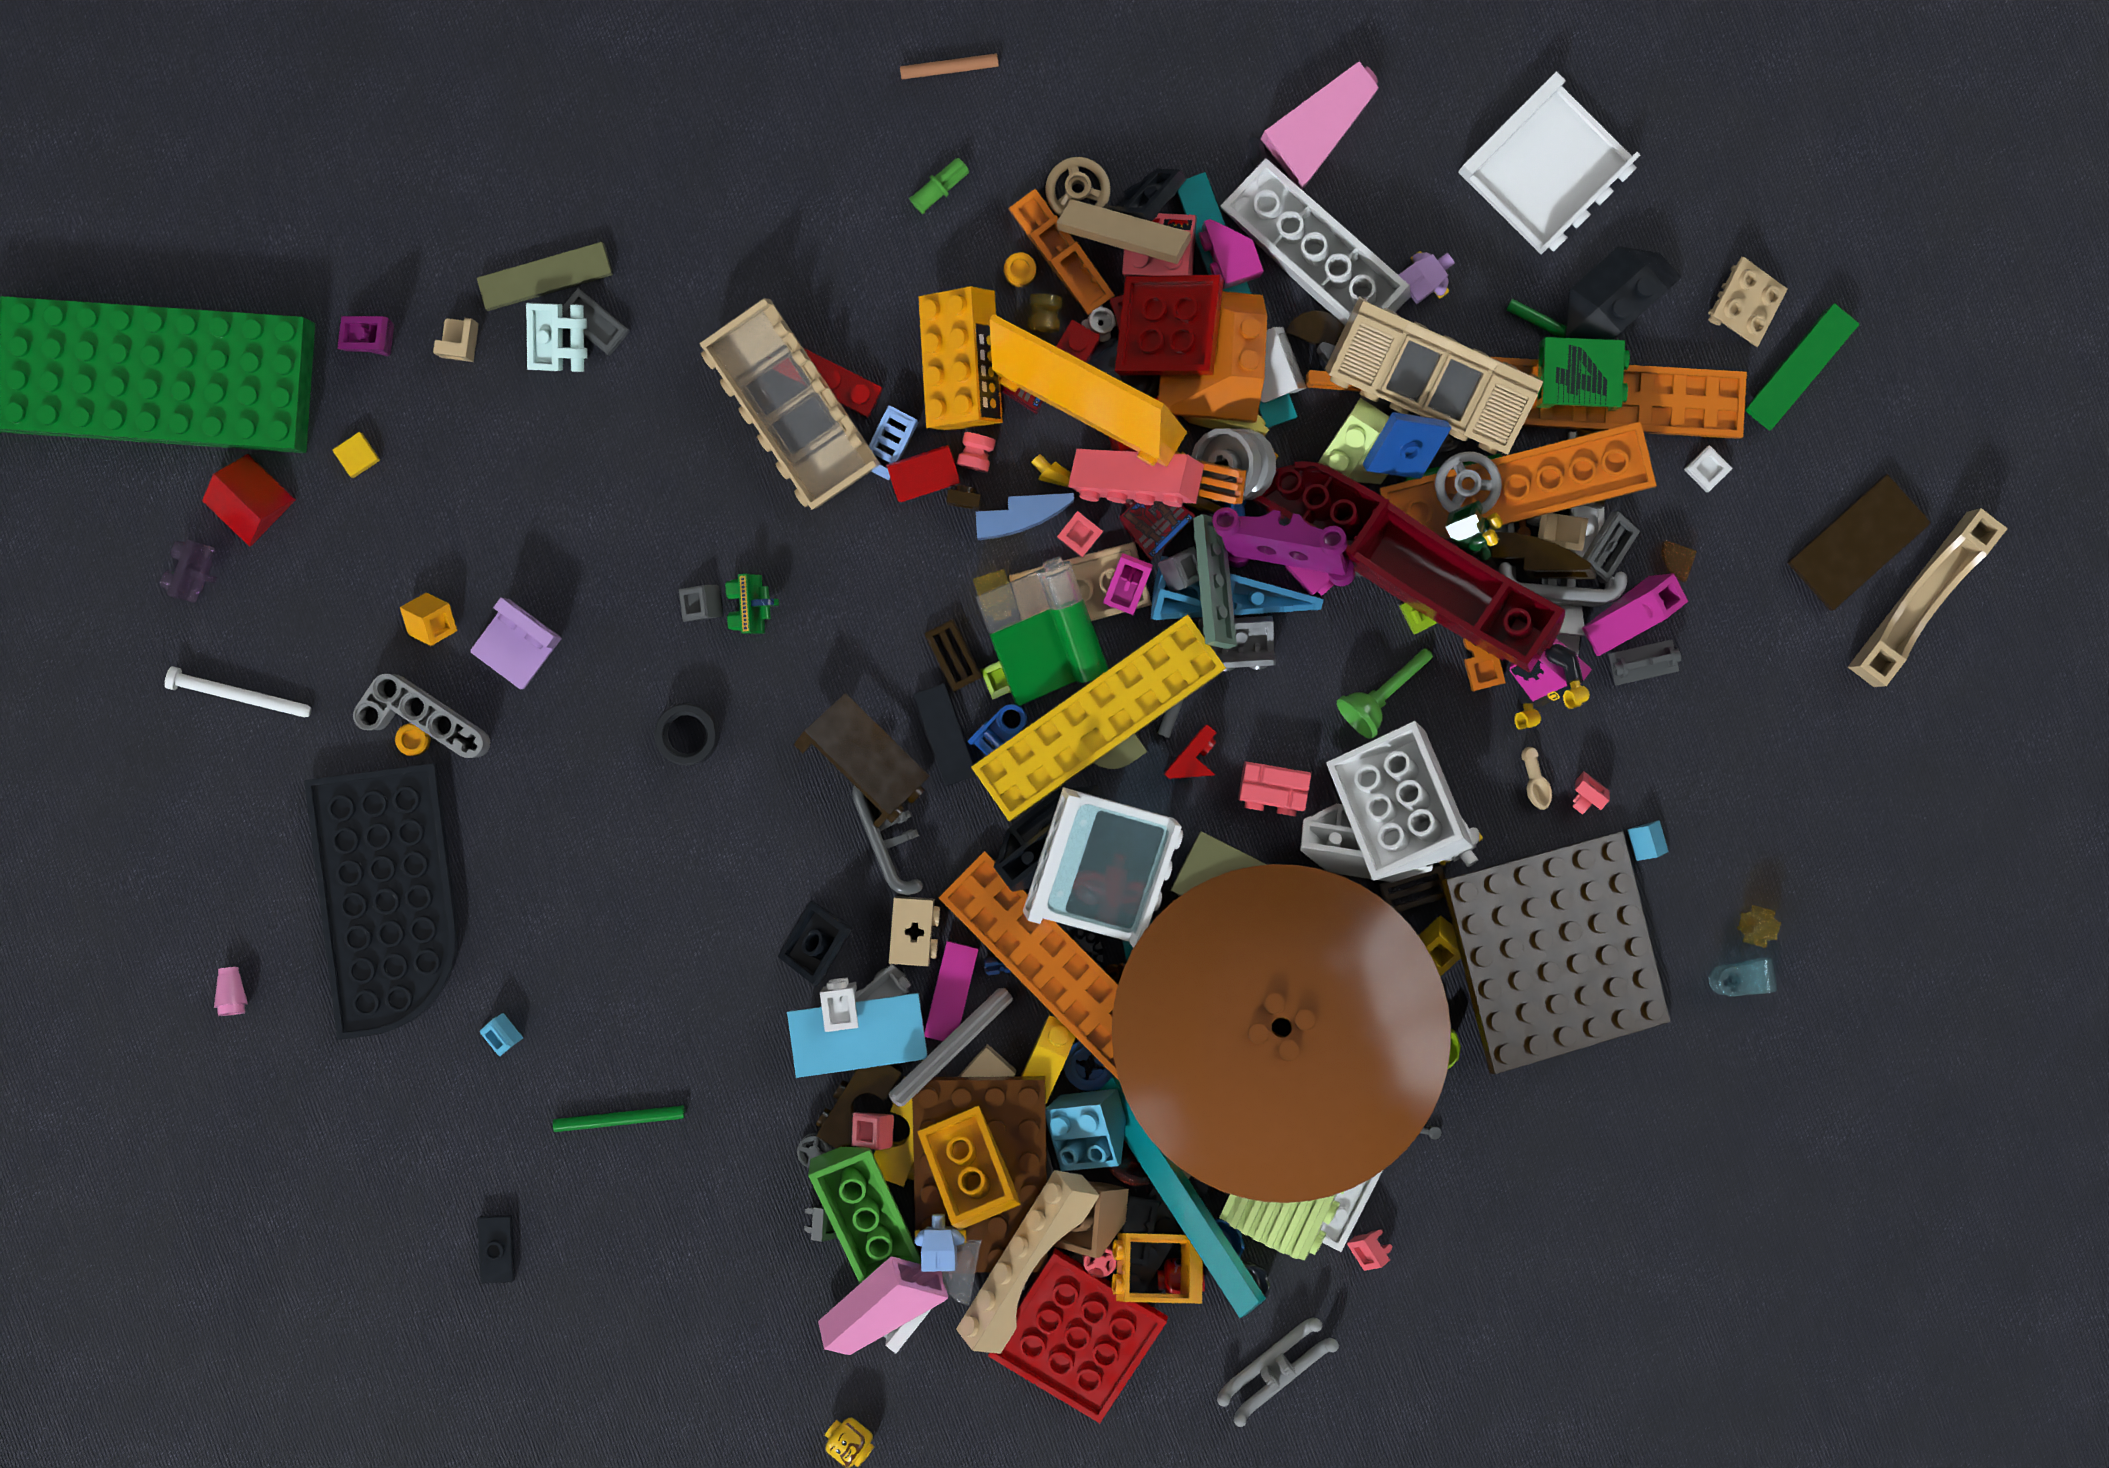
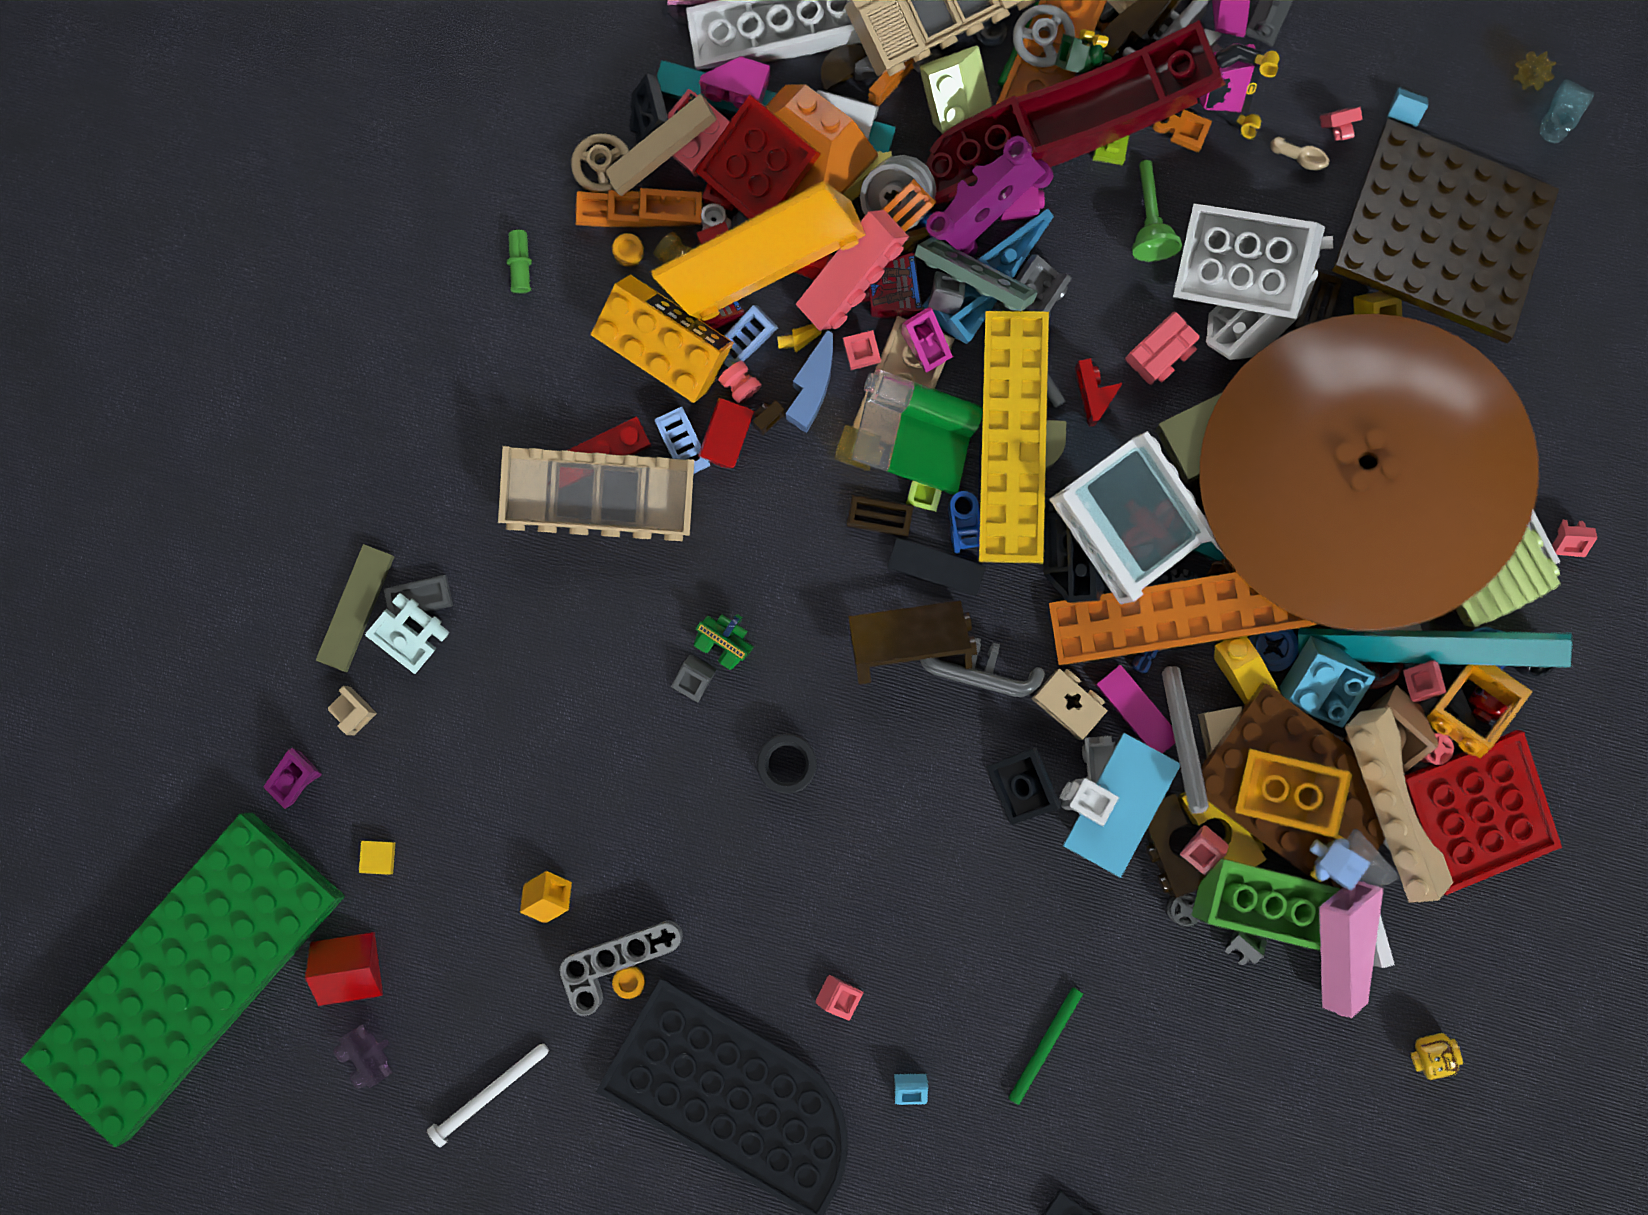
camera: 50 degrees left, 5 degrees down
lavender bracket [471,597,562,689] -> none
nougat bar [900,53,999,80] -> none
light grey piece [1217,1317,1339,1427] -> none
blue plate [1363,412,1452,479] -> none
none -> light blue slope [724,305,778,368]
none -> coral slope [816,975,864,1021]
none -> coral tile [1403,661,1447,702]

